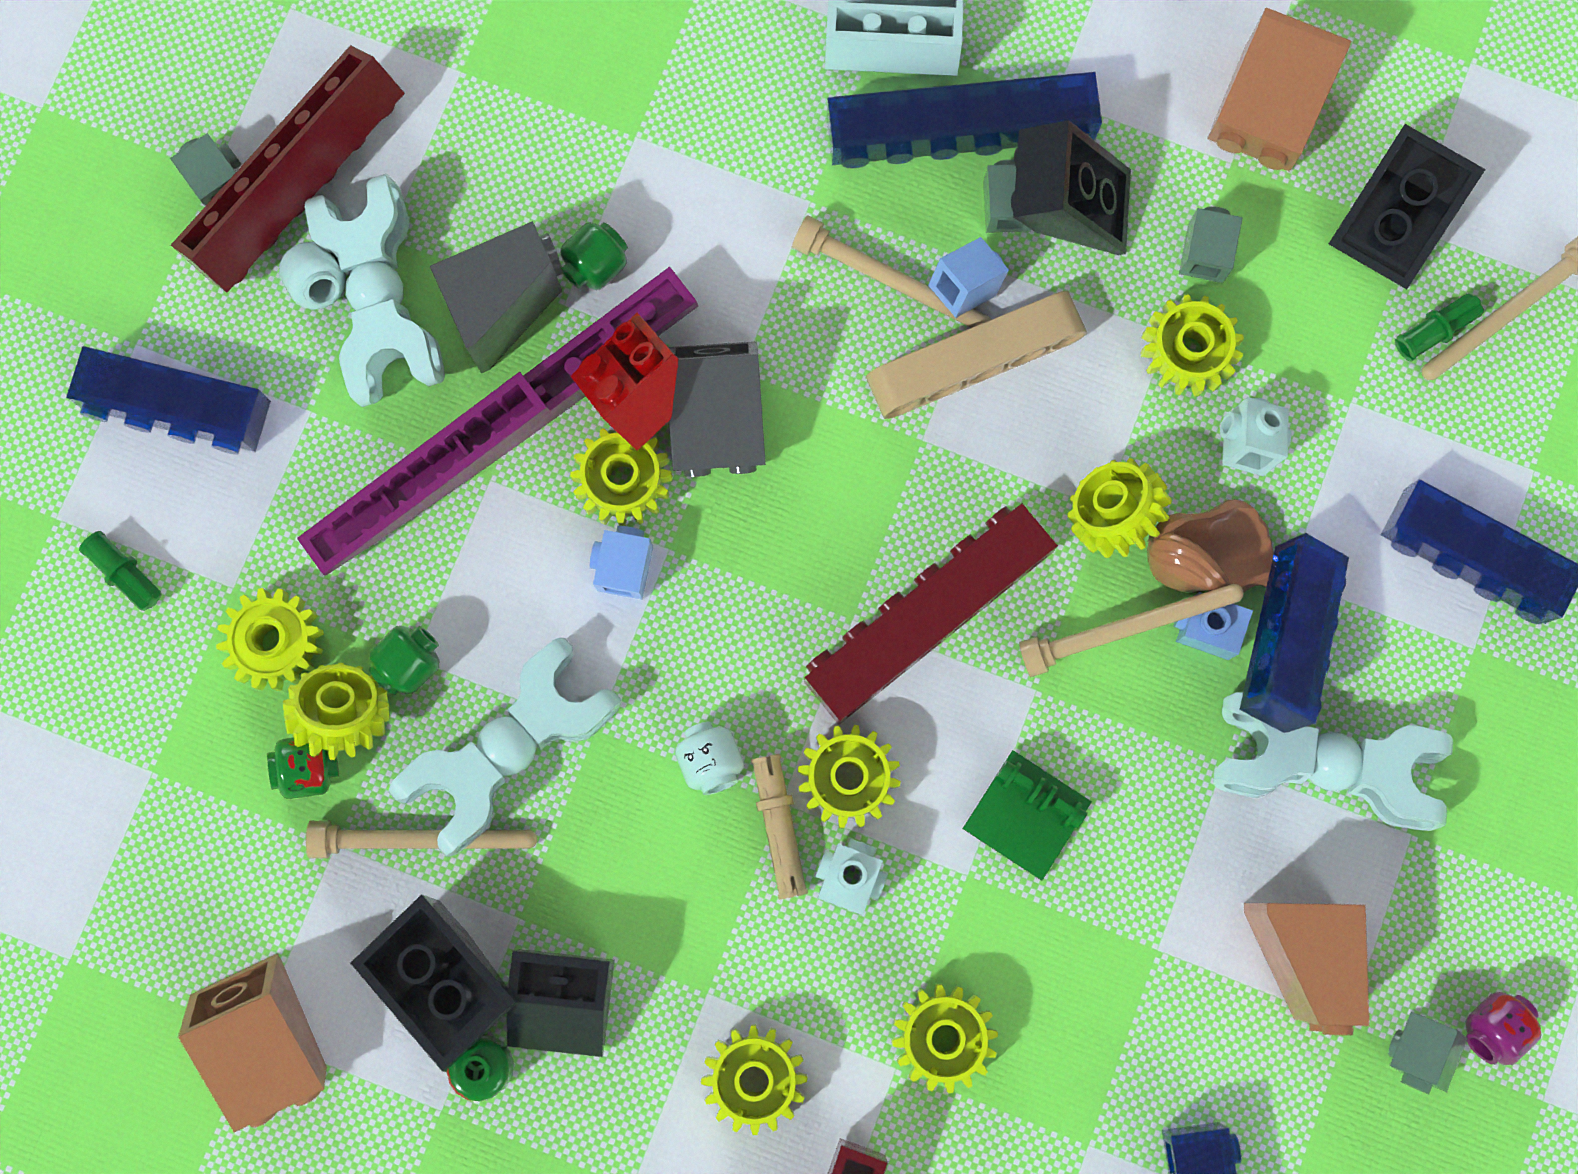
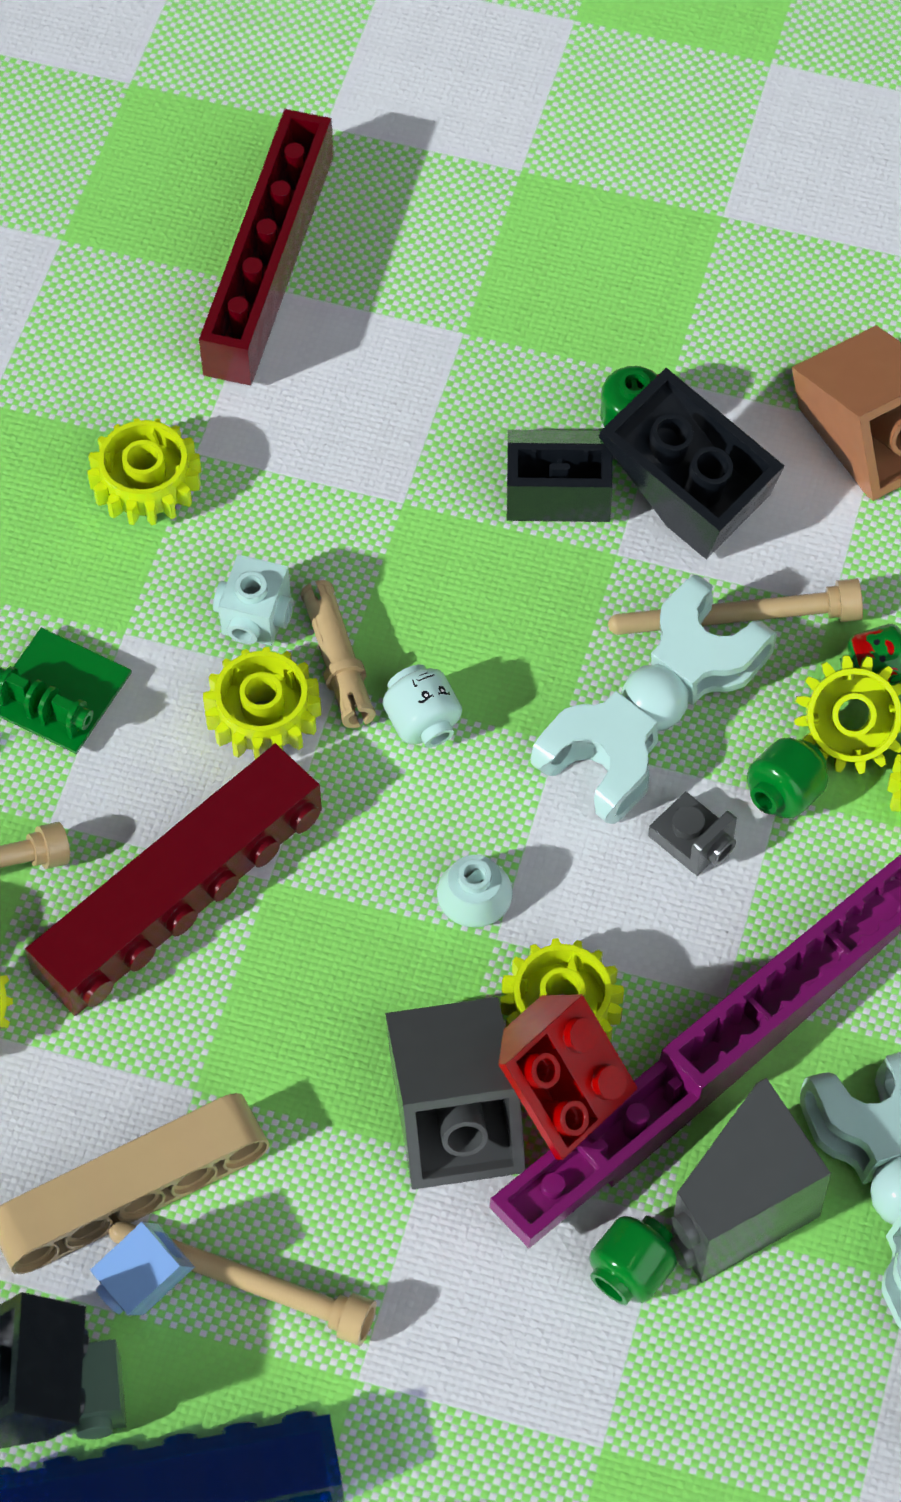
camera: 175 degrees right, 20 degrees down
light blue brick [590,526,653,600] -> none
neon yellow gear [701,1025,807,1135] -> none
none -> light aqua cone [437,855,512,927]
none -> dark grey bracket [648,791,737,876]

